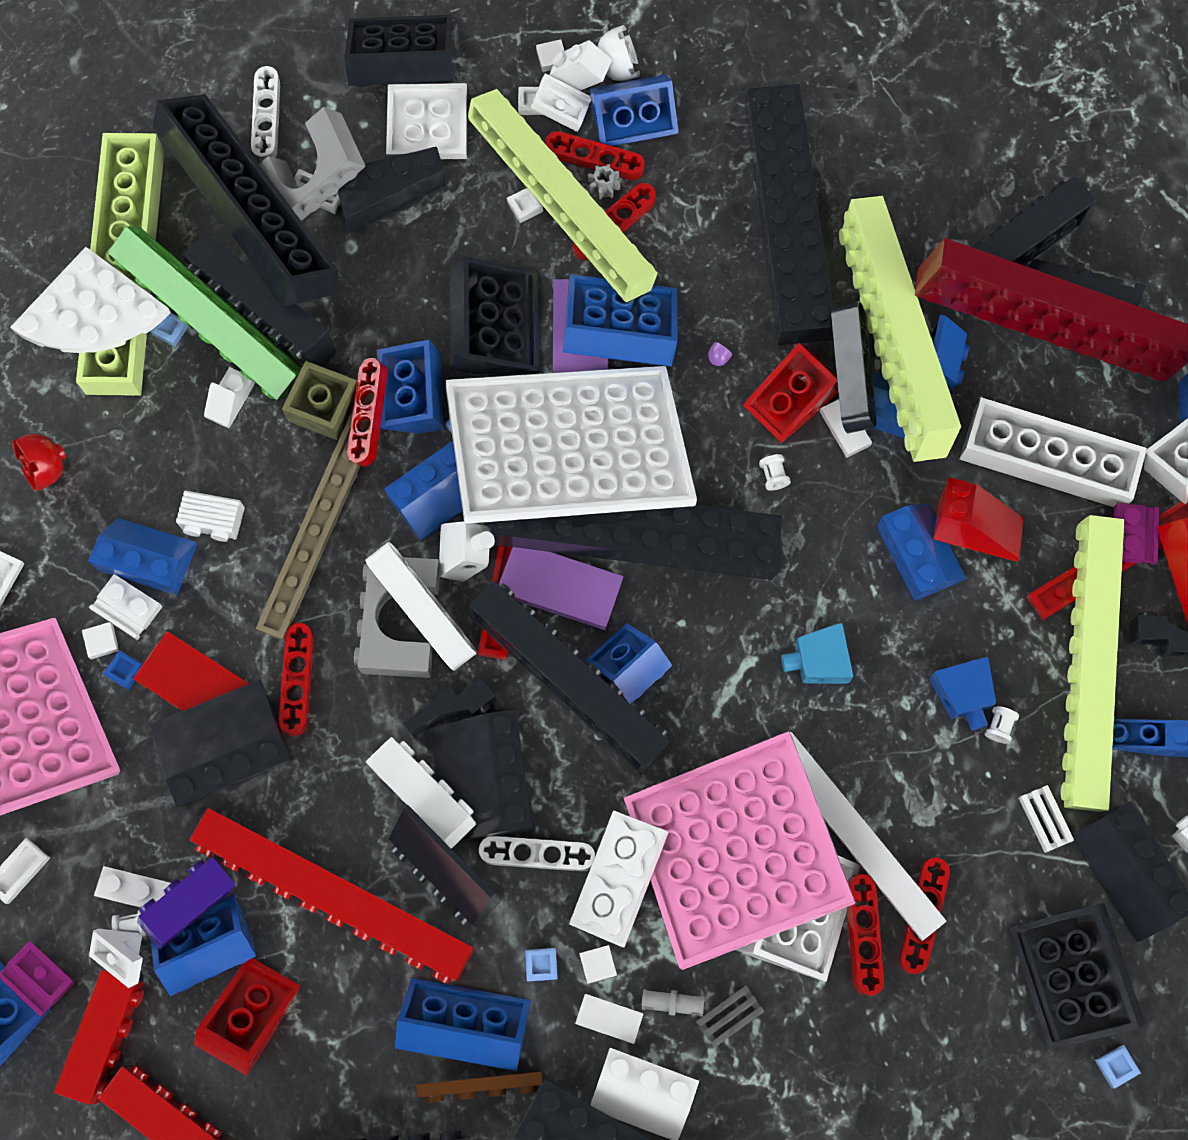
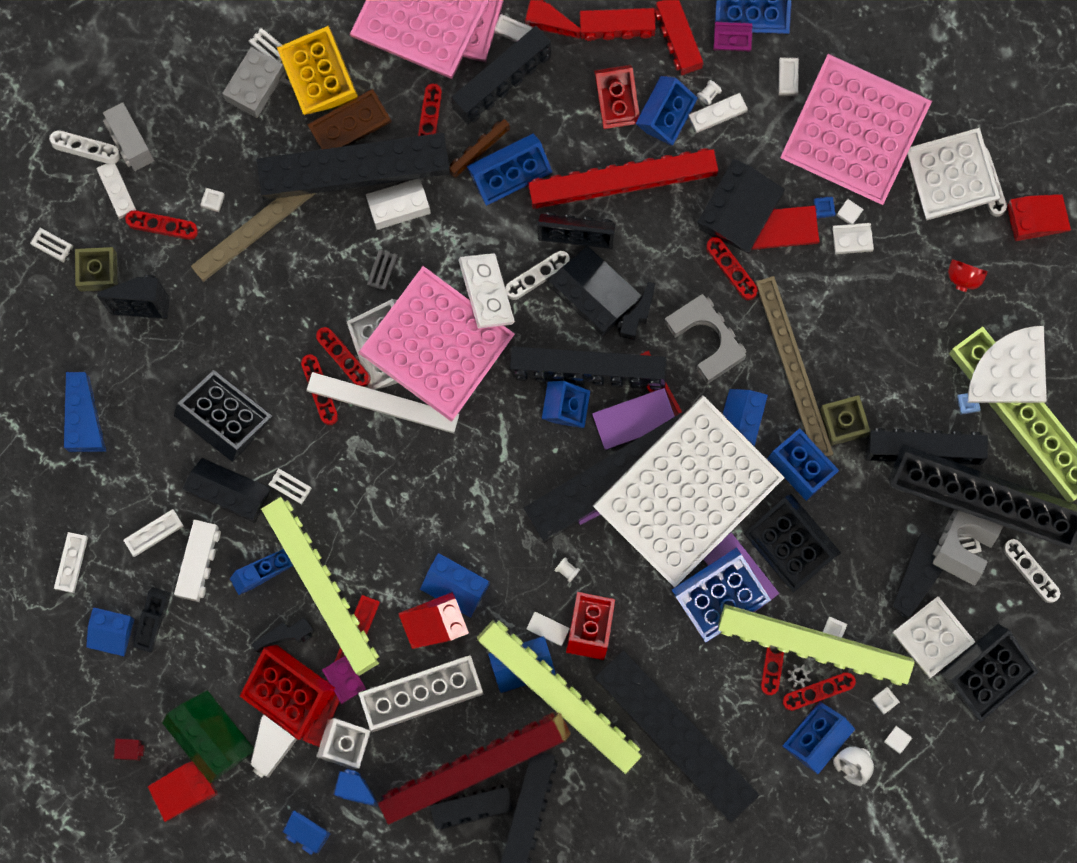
camera: 145 degrees right, 5 degrees up
blue slope [88,518,198,595] -> none
white slope [89,929,143,988] -> none
brick [108,226,302,400] -> none
dark purple brick [137,857,236,950] -> none
white brick [176,491,245,542] -> none
white slope [204,367,256,428] -> none
red beam [347,358,388,467] -> none
white beam [365,542,477,671] -> none
white brick [366,737,476,848] -> none
white torso [439,521,495,582] -> none
light blue tile [525,948,558,982] -> none
white plate [530,73,591,131] -> none
white brick [549,40,612,91] -> none
white tile [575,994,643,1044] -> none
white tile [579,945,617,984] -> none
light grey pin [642,989,705,1017] -> none
medium lavender hinge [708,342,732,366] -> none
dark azure torso [781,623,853,684] -> none
beam [831,301,877,434] -> none
blue torso [929,657,996,731] -> none
blue slope [930,315,970,394] -> none
white bush [985,706,1019,744] -> none
light blue tile [1095,1045,1141,1088] -> none

